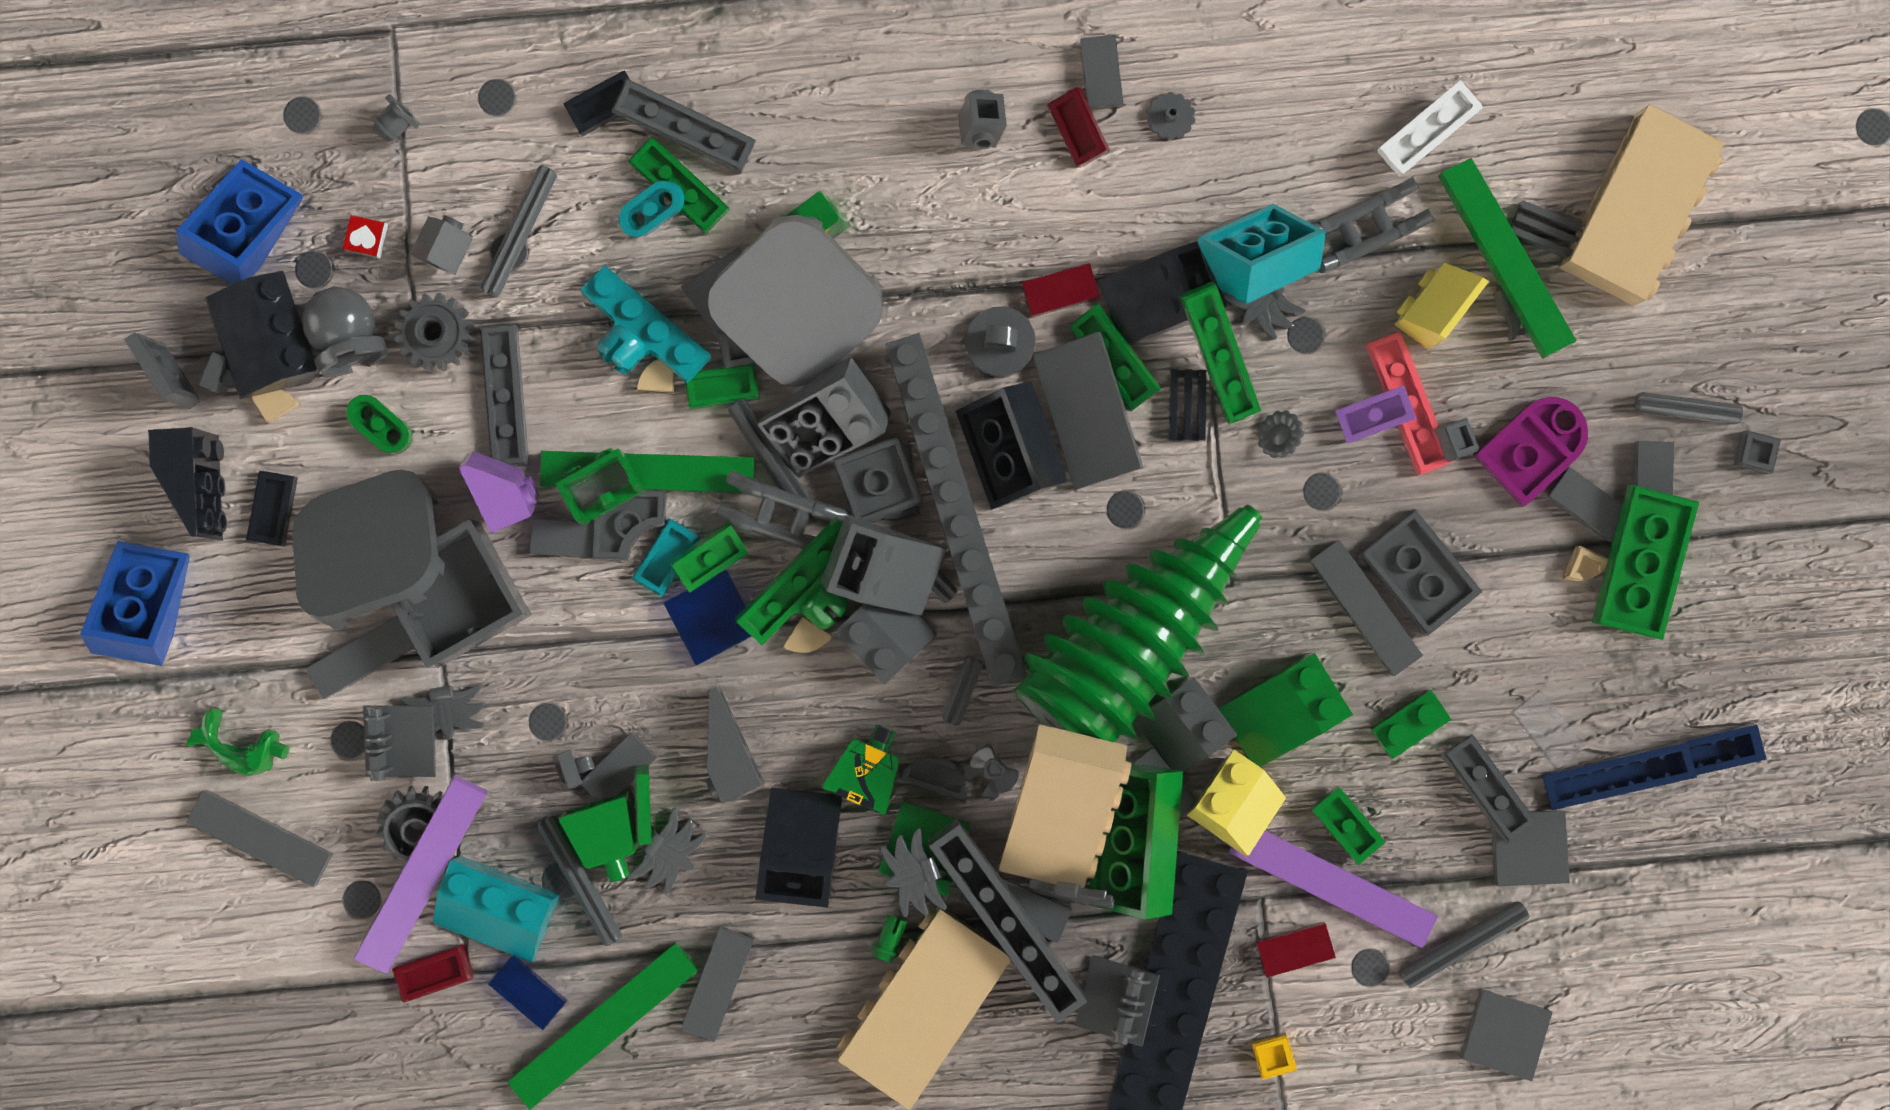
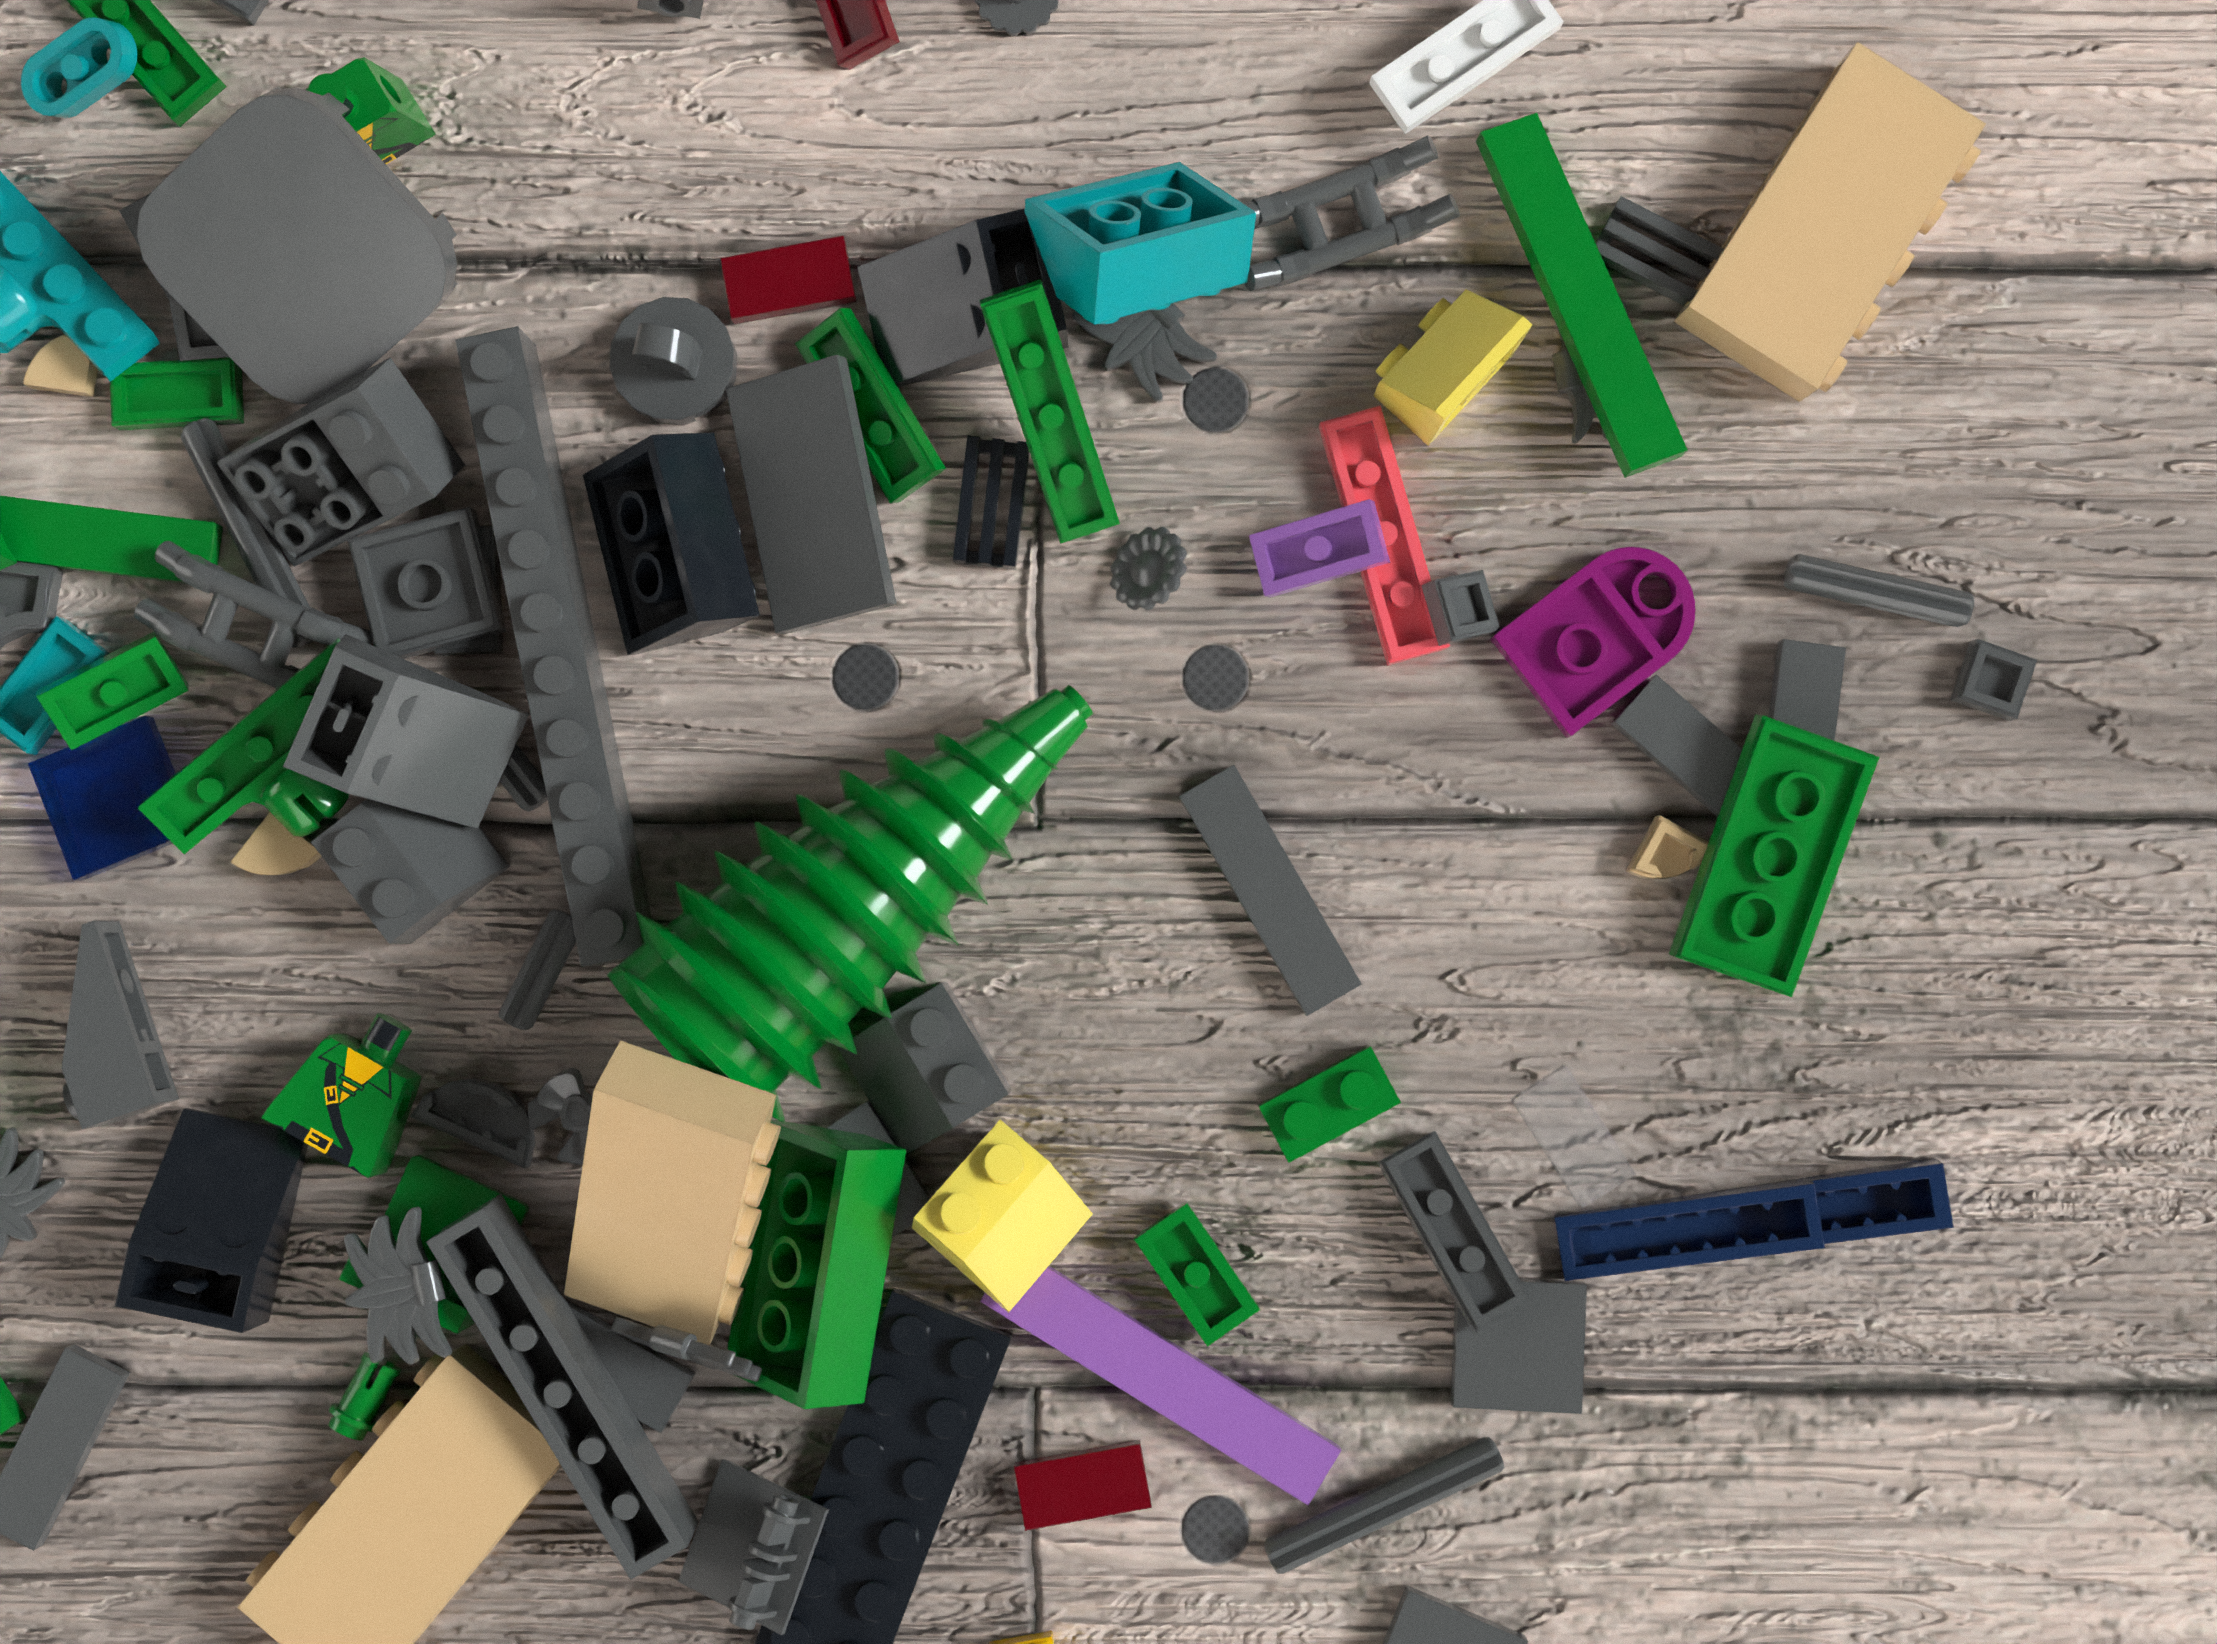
camera: 10 degrees right, 0 degrees up
green slope [1218,653,1353,767] -> none
dark grey tile [1357,509,1483,636] -> none

